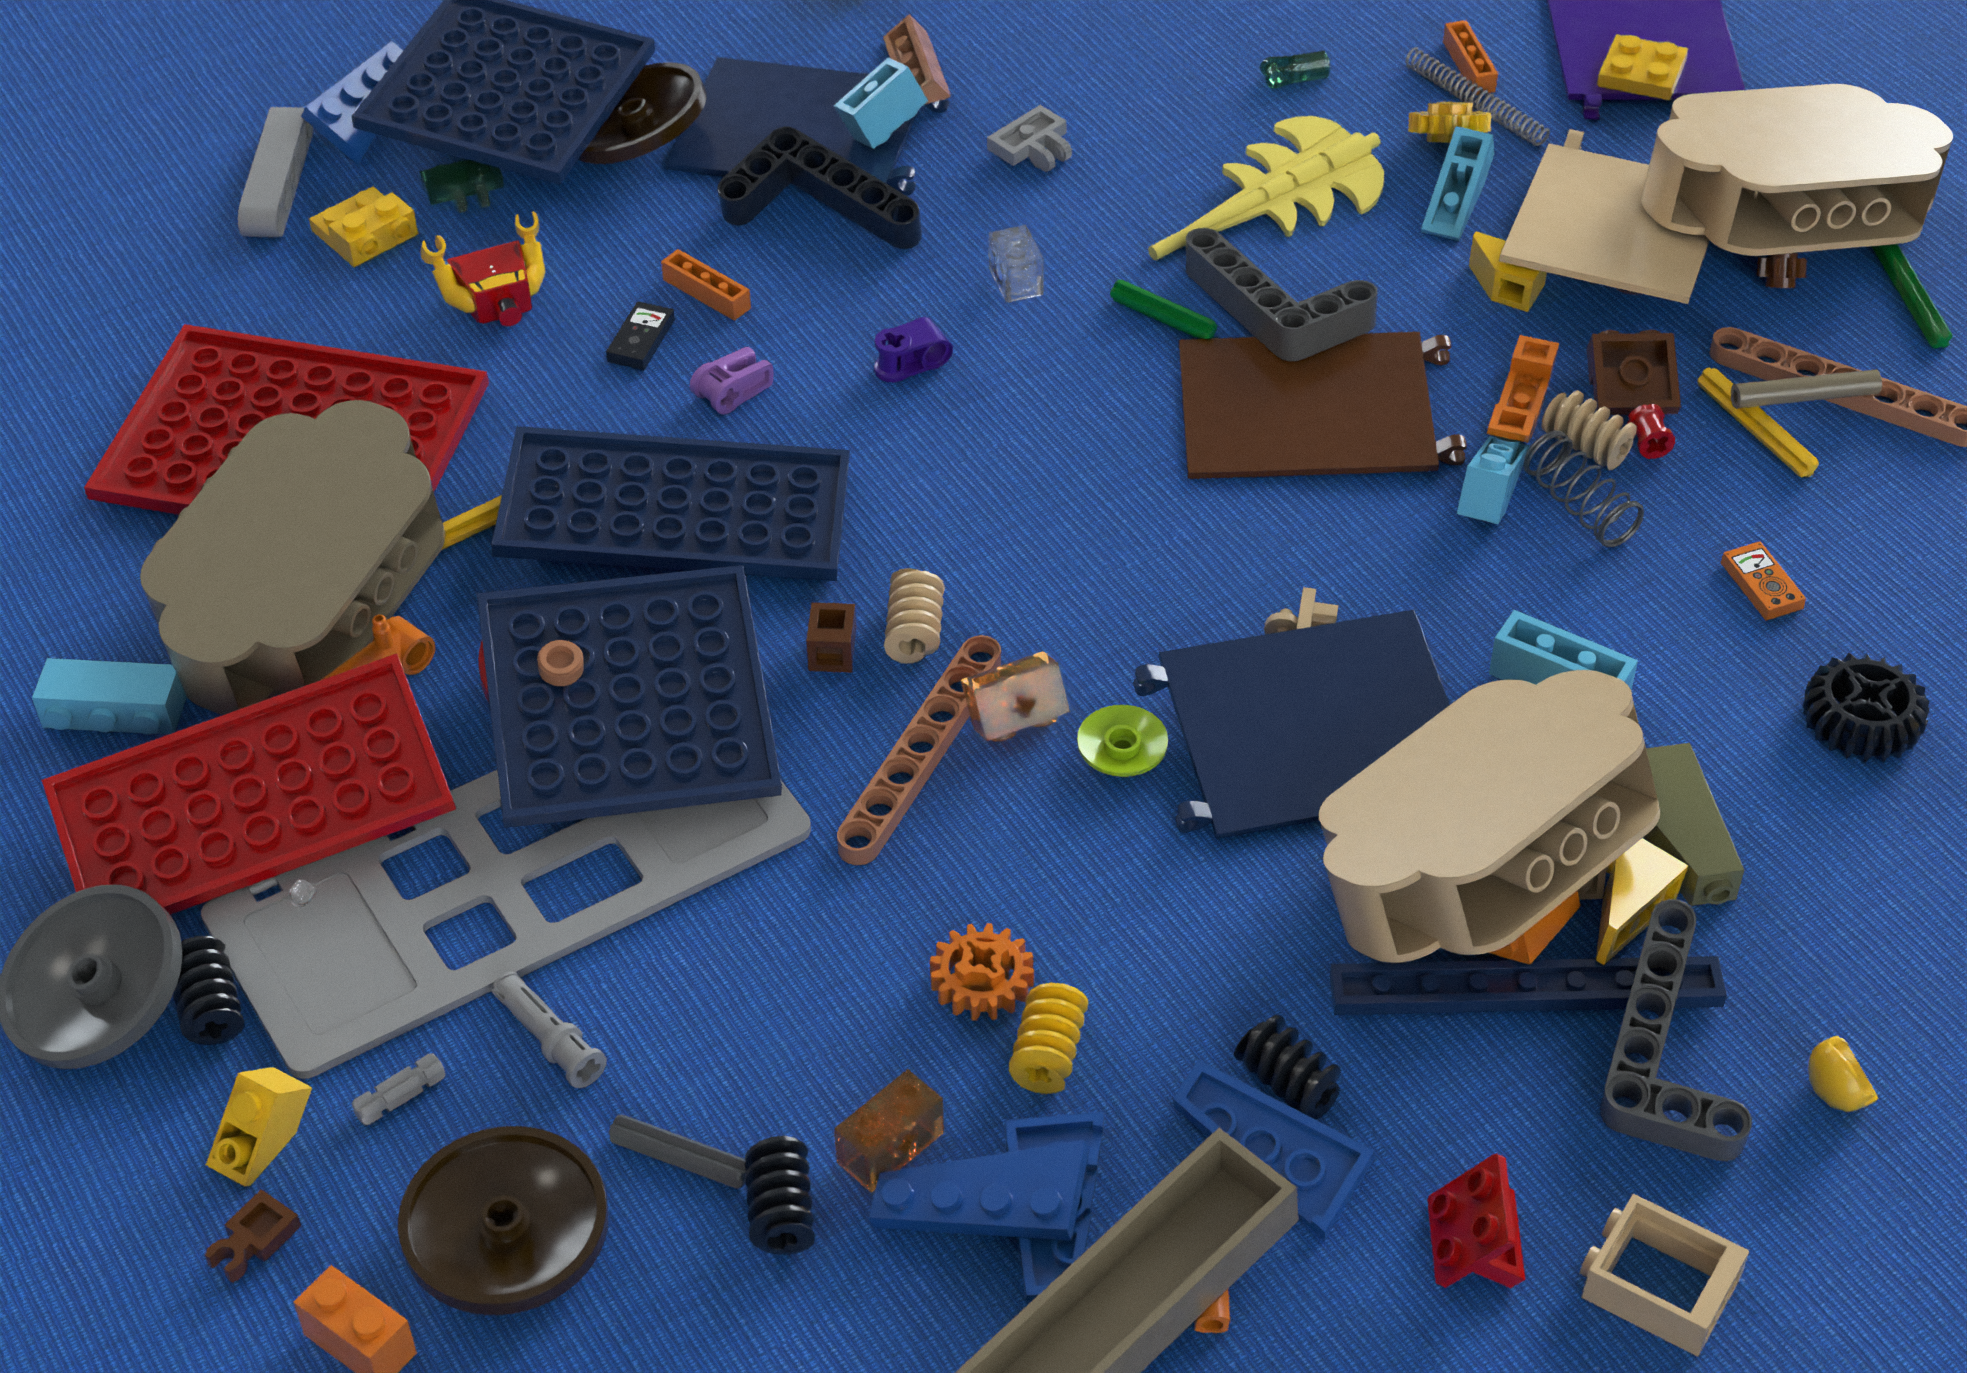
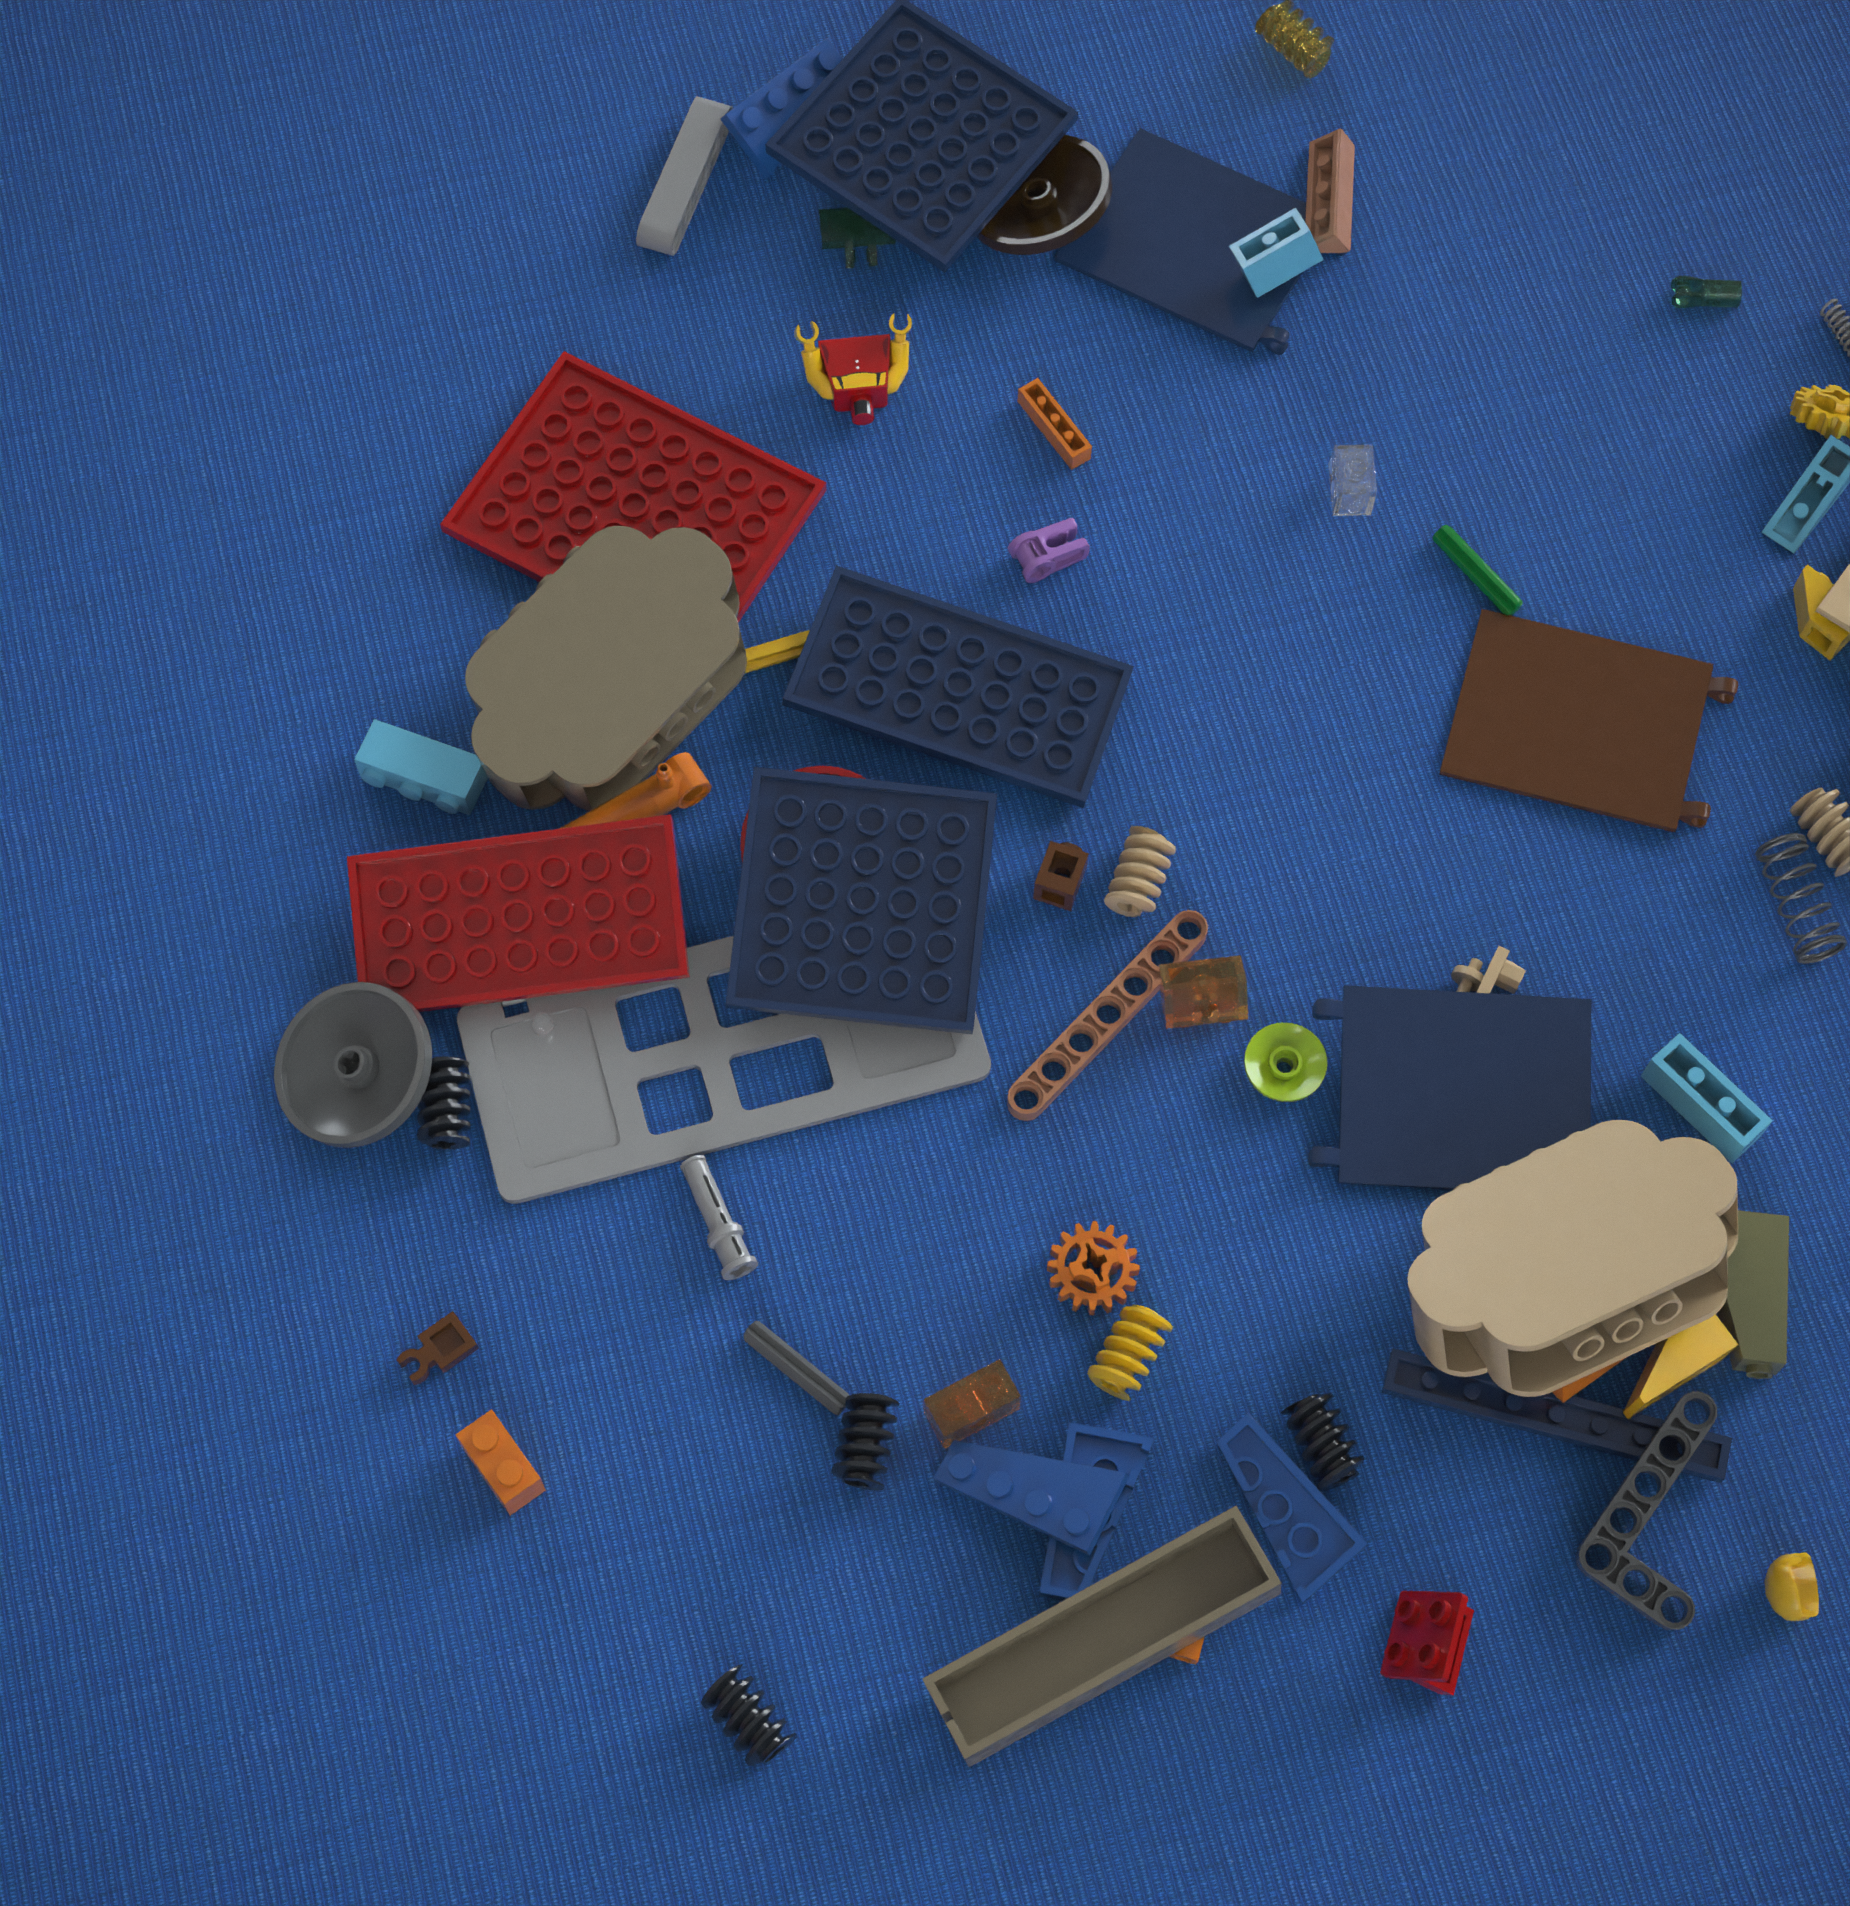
camera: 15 degrees right, 20 degrees up
yellow slope [206,1067,312,1187] -> none
yellow plate [309,186,418,267] -> none
light grey axle [351,1053,445,1125] -> none
dark brown dish [398,1126,609,1315] -> none
nougat tile [537,640,584,686] -> none
black tile [606,301,675,370] -> none
black beam [717,126,922,249] -> none
dark purple piece [874,317,953,383] -> none
light grey hinge [987,105,1073,172] -> none
light yellow animal [1148,116,1384,260] -> none
dark grey beam [1186,228,1377,361] -> none
medium azure slope [1457,436,1529,524] -> none
orange slope [1487,335,1559,443] -> none
tan window [1580,1194,1749,1357] -> none

